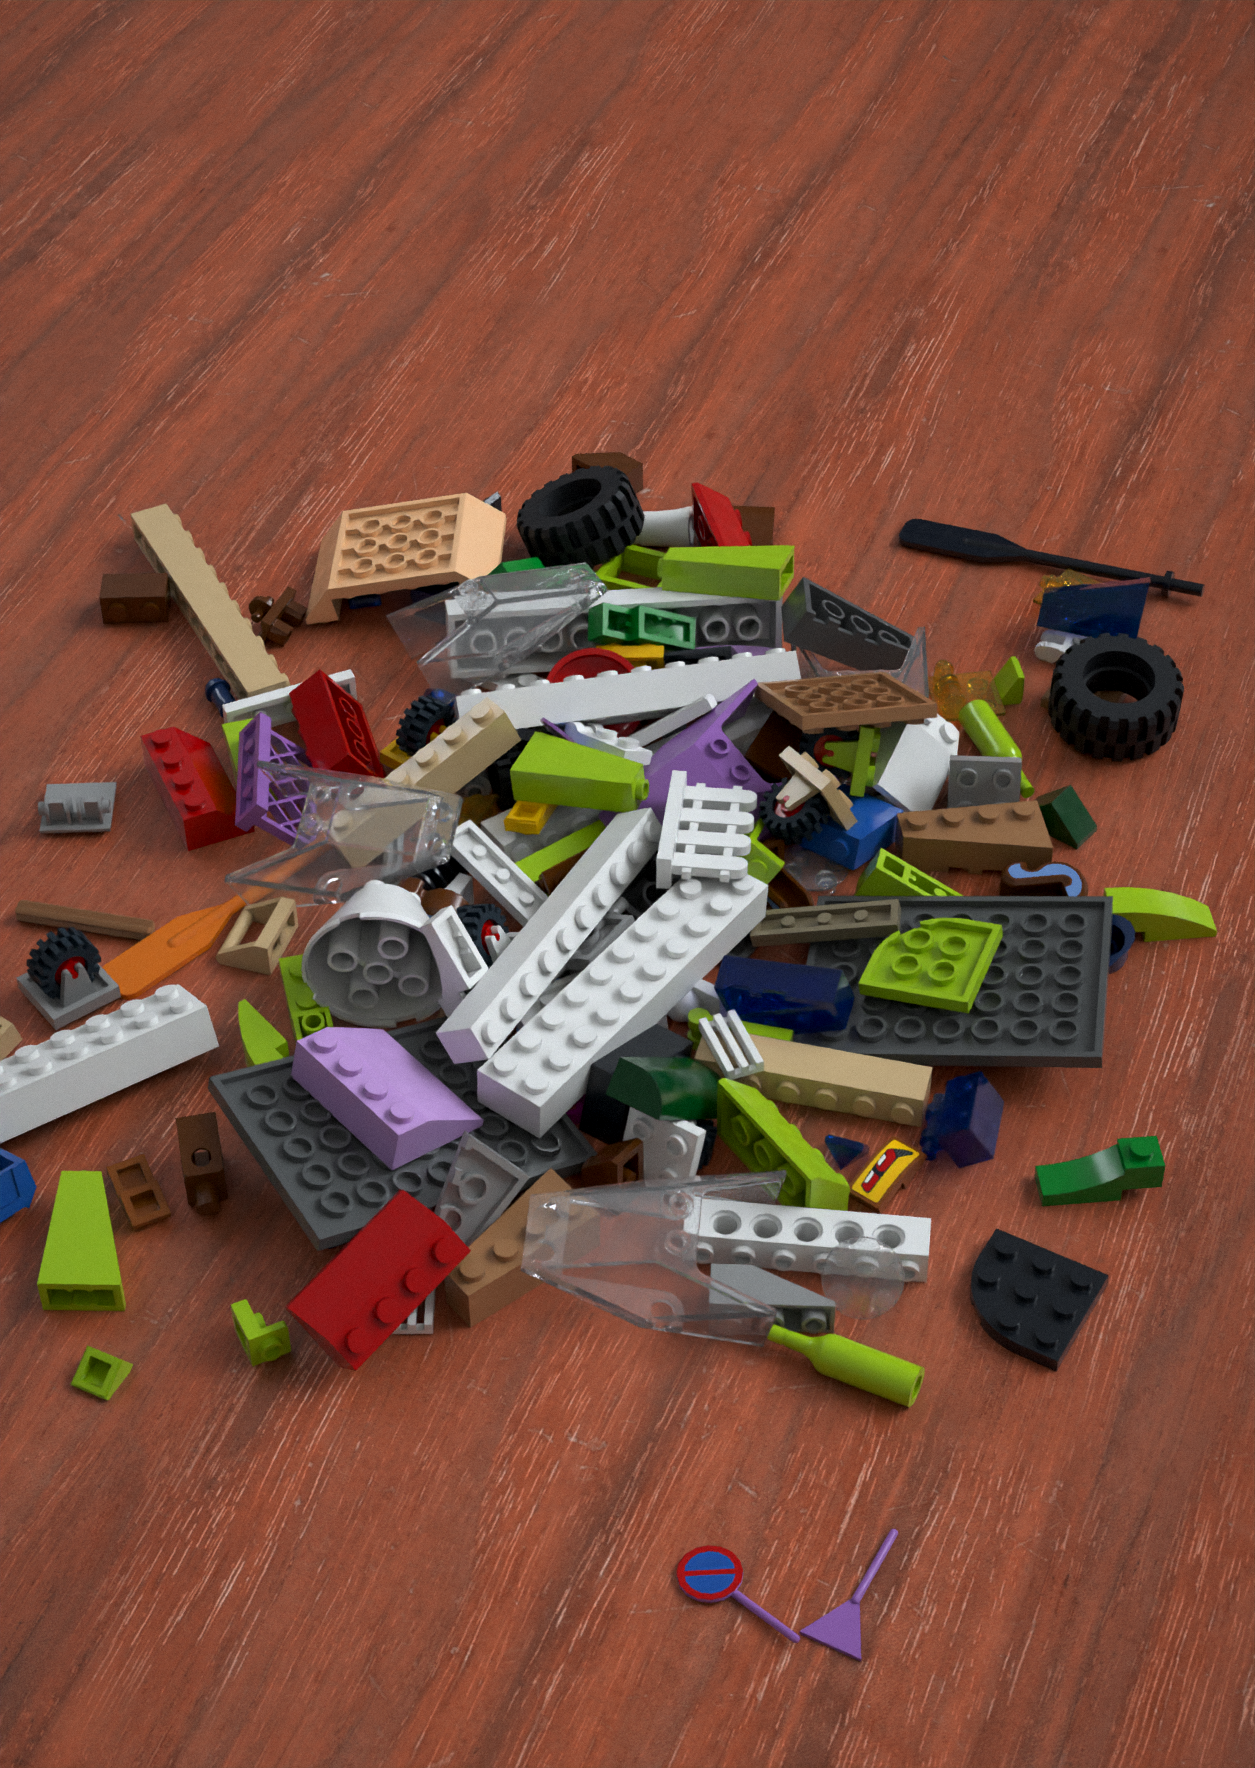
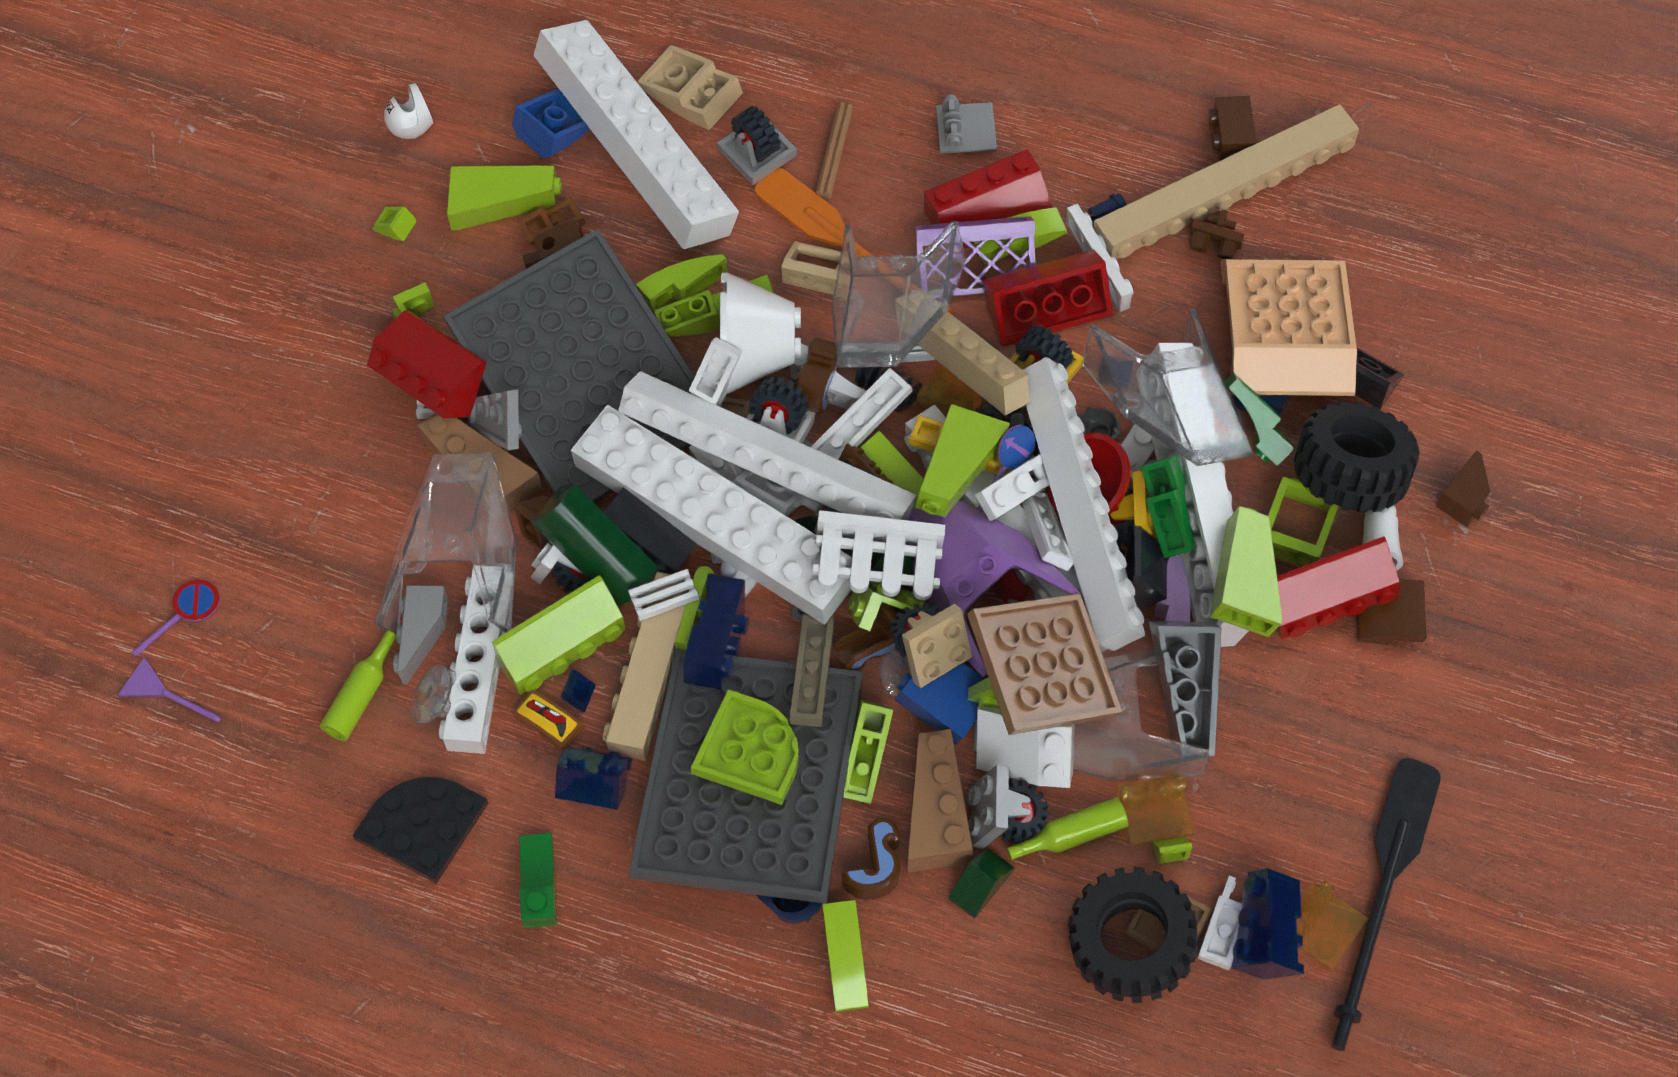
camera: 90 degrees right, 20 degrees up
lavender slope [291,1027,484,1170] -> none

